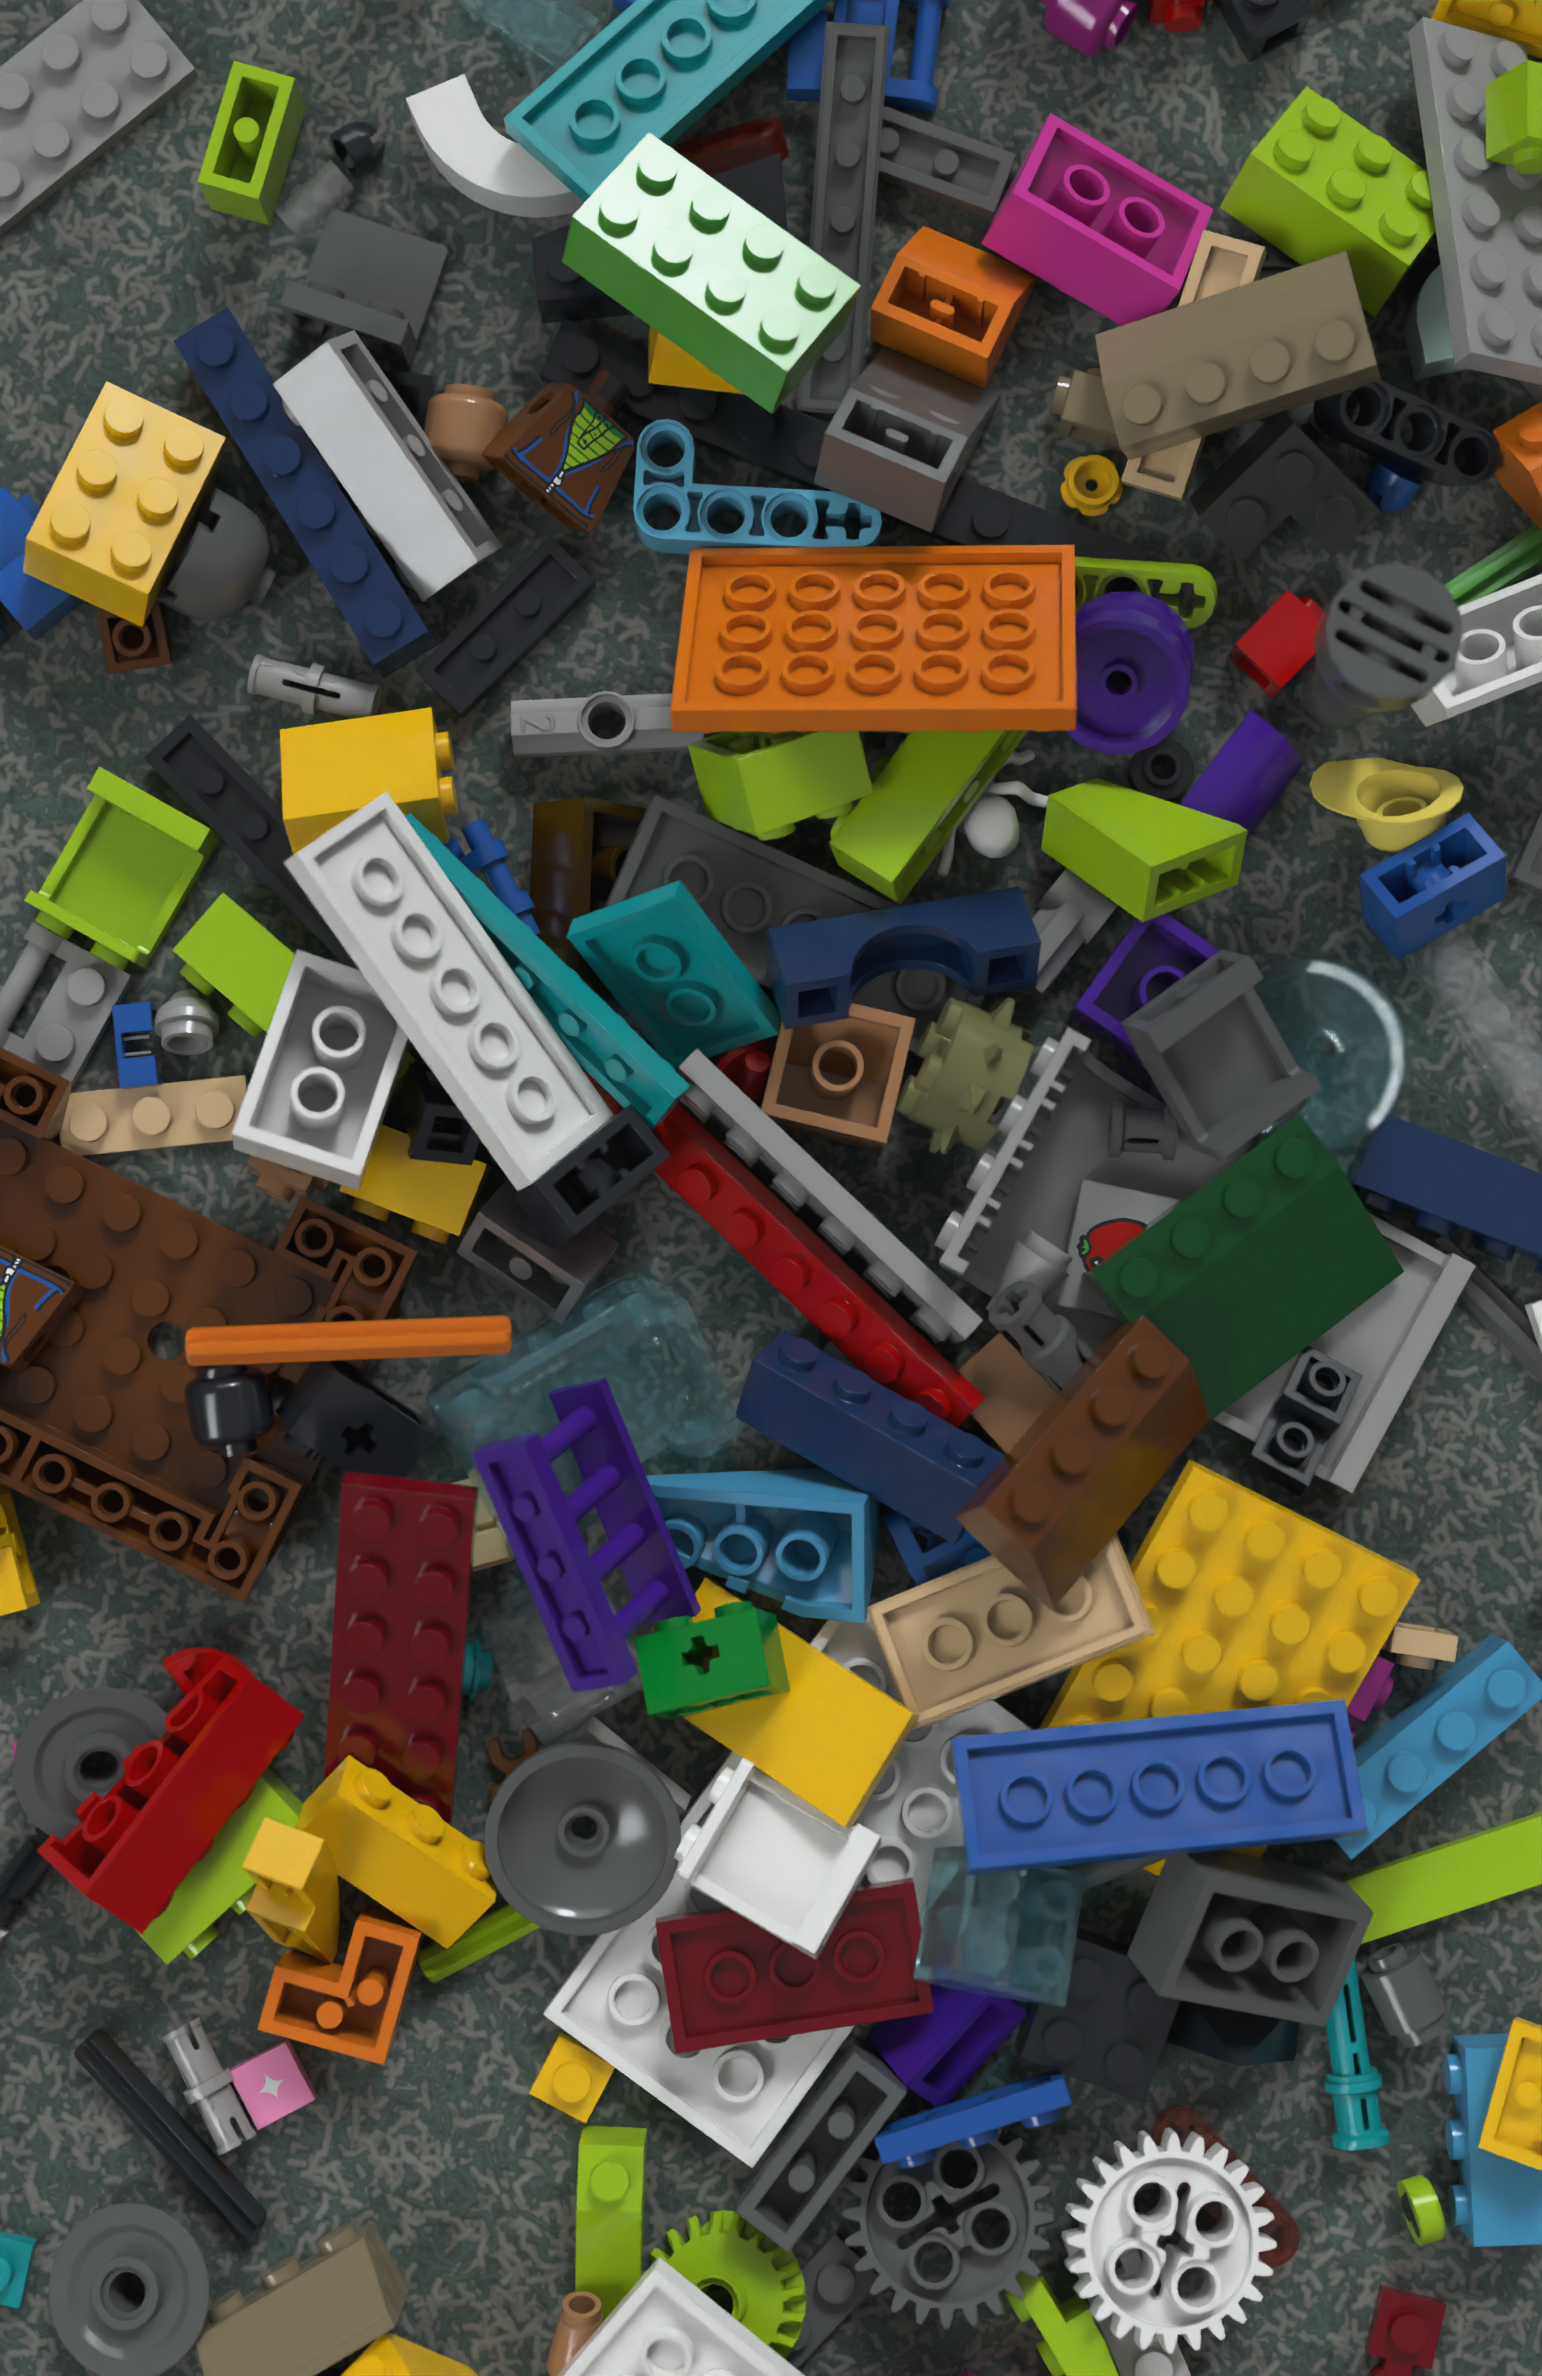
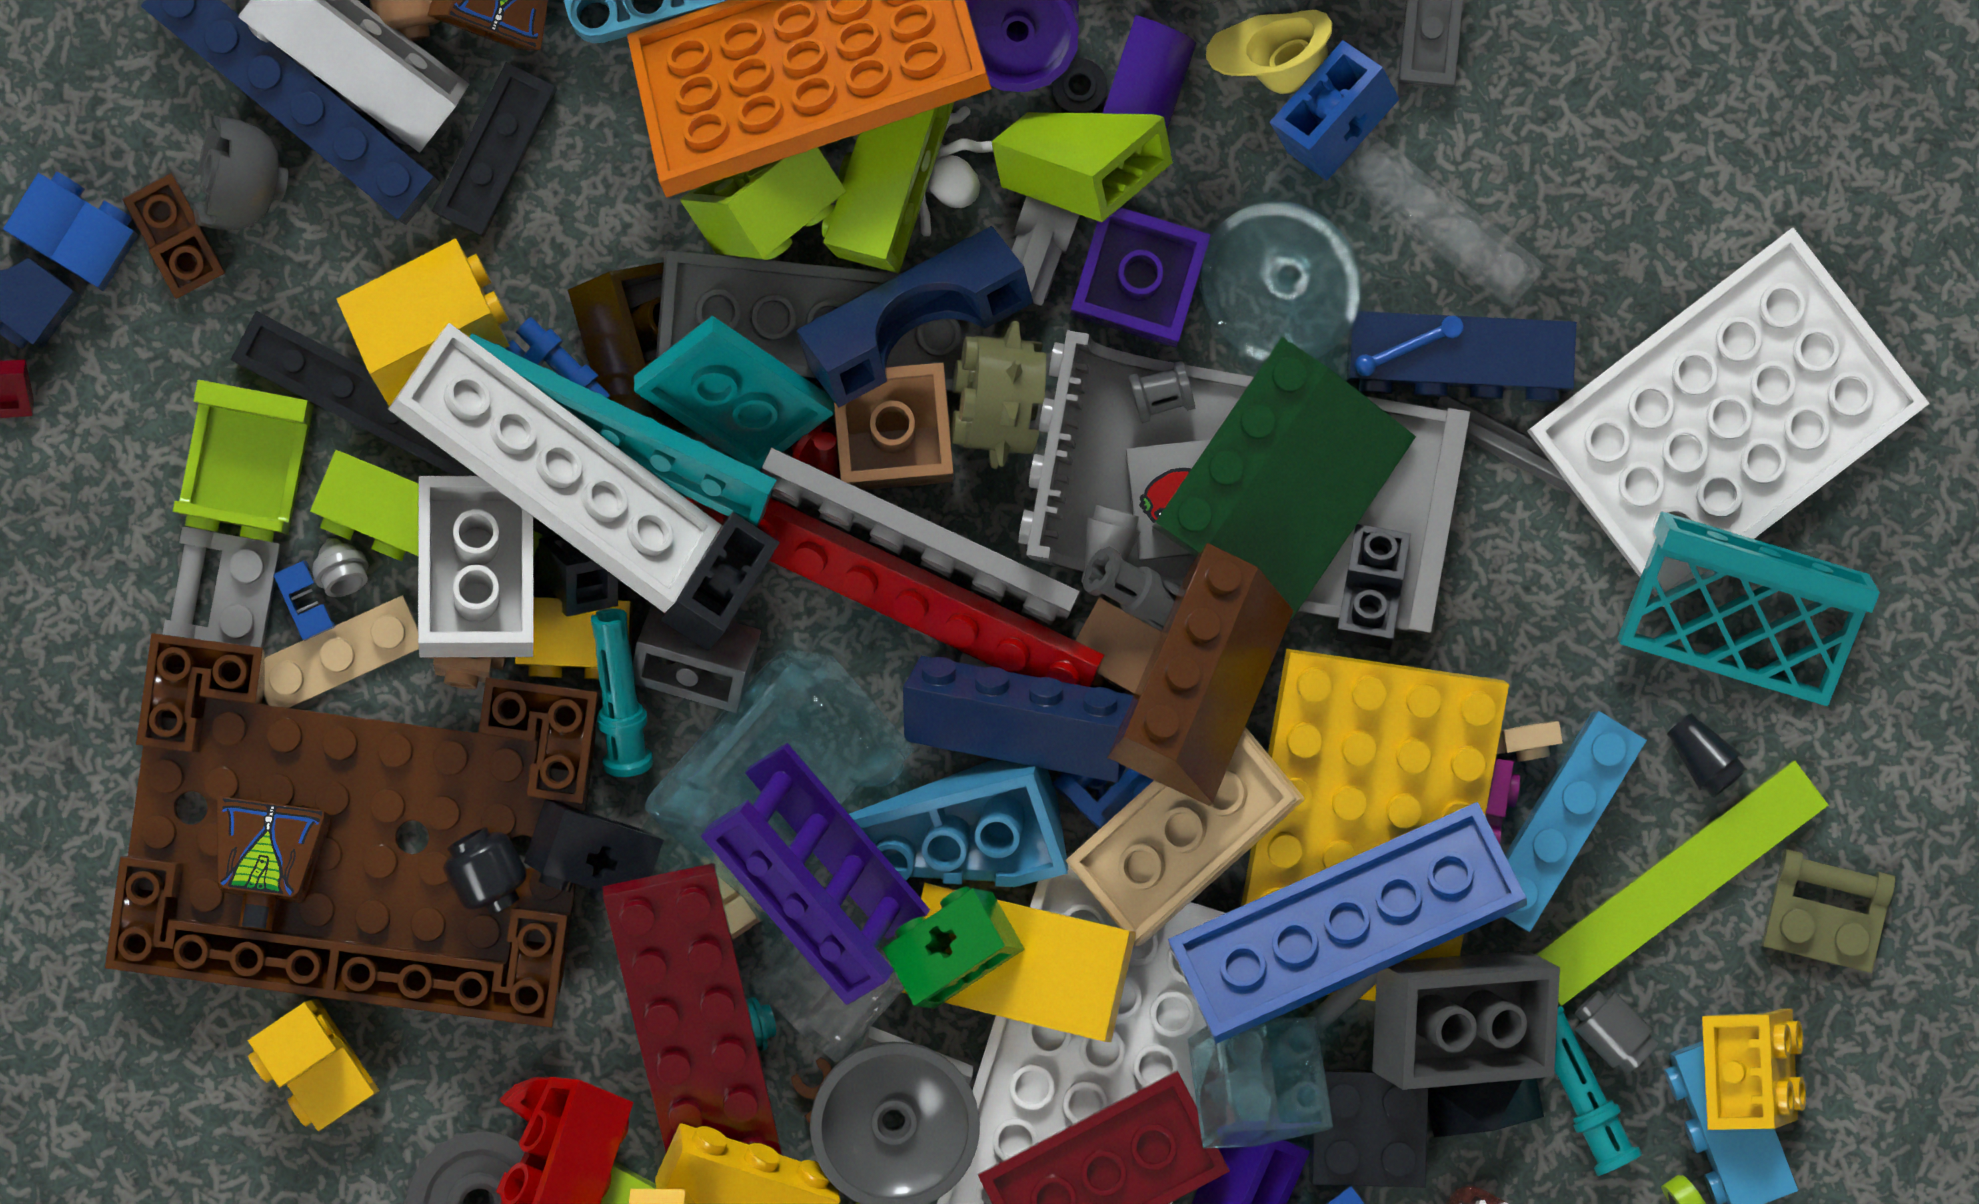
camera: 20 degrees left, 0 degrees up
yellow brick [23,381,226,627] -> none
orange axle [185,1315,513,1366] -> none
light grey pin [247,654,382,719] -> none
light grey piece [510,691,704,758] -> none
white panel [674,1758,881,1960] -> none
dark grey panel [1120,949,1321,1160] -> none
none -> teal pin [591,608,653,777]
none -> blue hinge [1354,316,1464,377]

